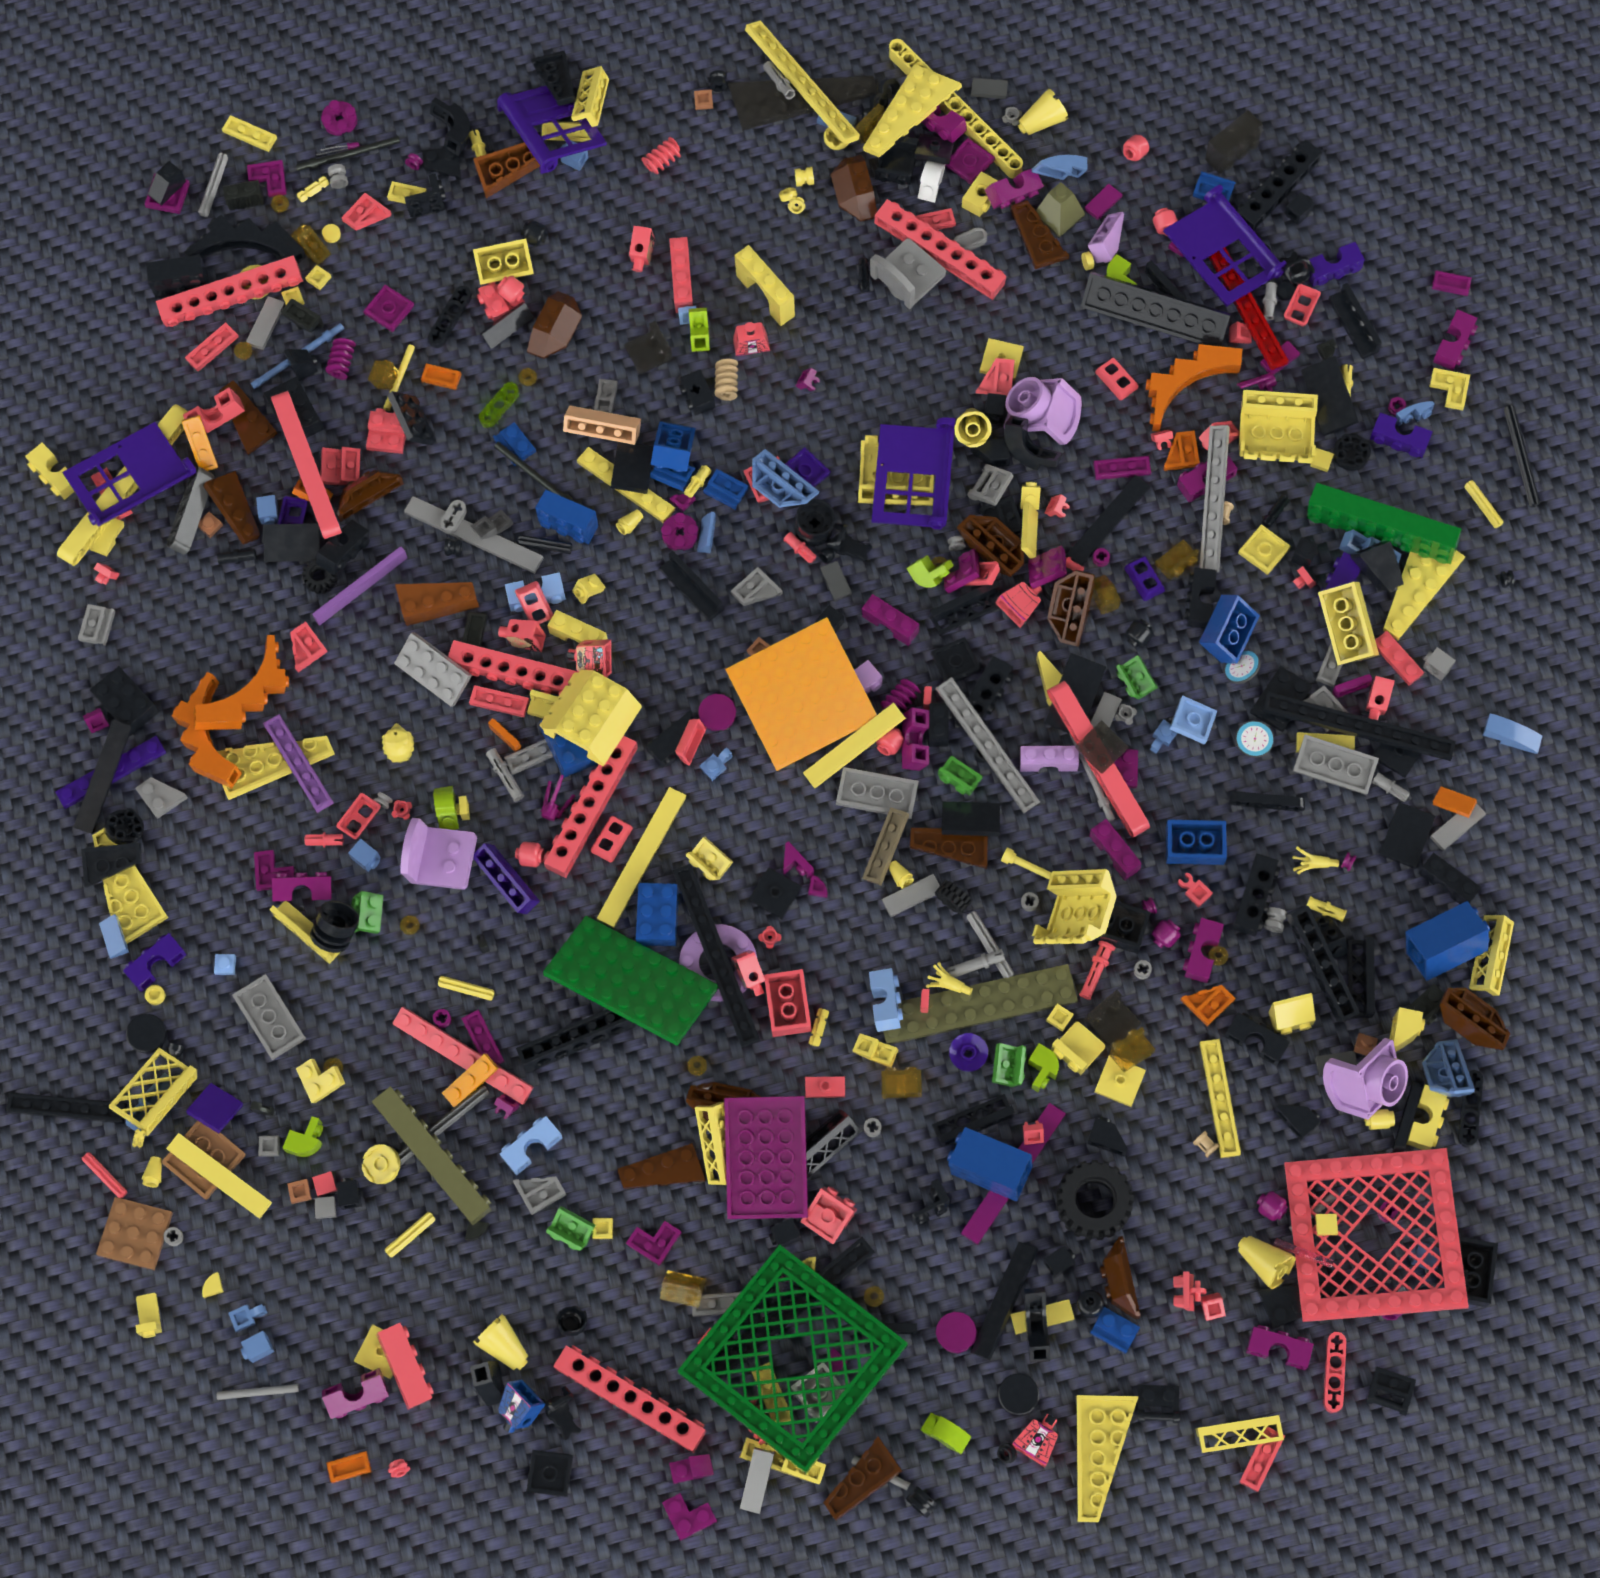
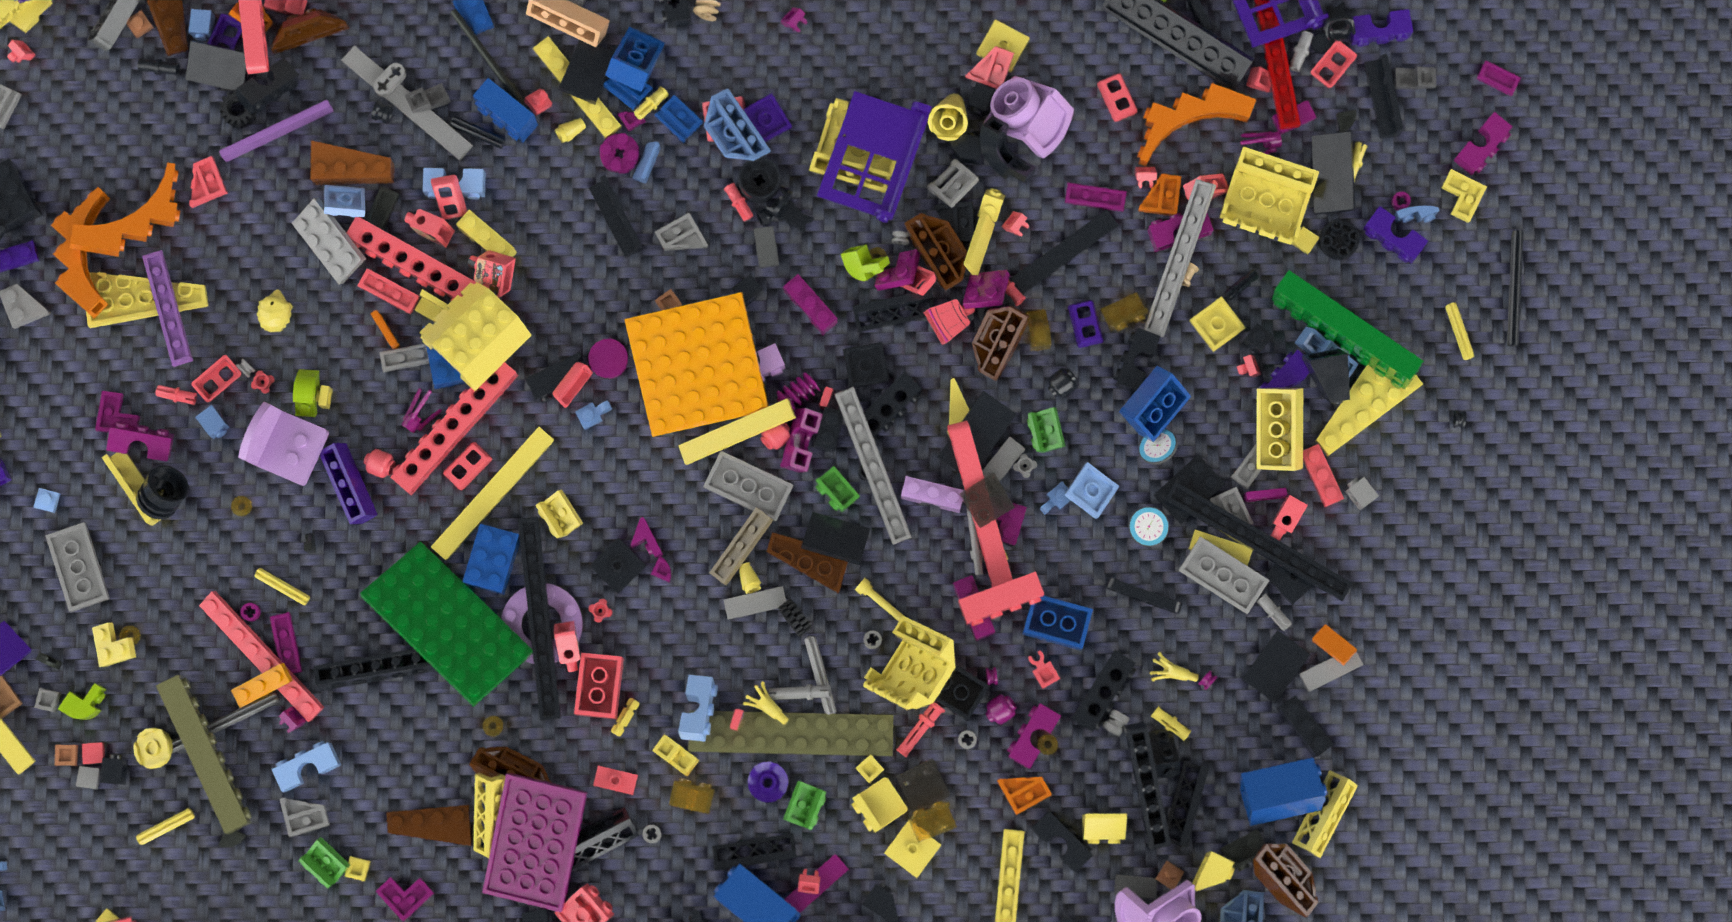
camera: 10 degrees right, 10 degrees up
bright green bracket [351,891,383,934] -> none
light grey pin [485,748,525,802] -> none
light yellow bracket [572,574,606,604] -> none
lime brick [1028,1043,1059,1092] -> none
magenta bush [1093,548,1110,567] -> none
medium blue slope [1482,713,1542,754] -> none
none -> light blue plate [324,185,365,217]
none -> coral tile [524,88,552,116]
none -> coral brick [958,572,1044,626]
none -> flat silver slope [1393,67,1436,89]

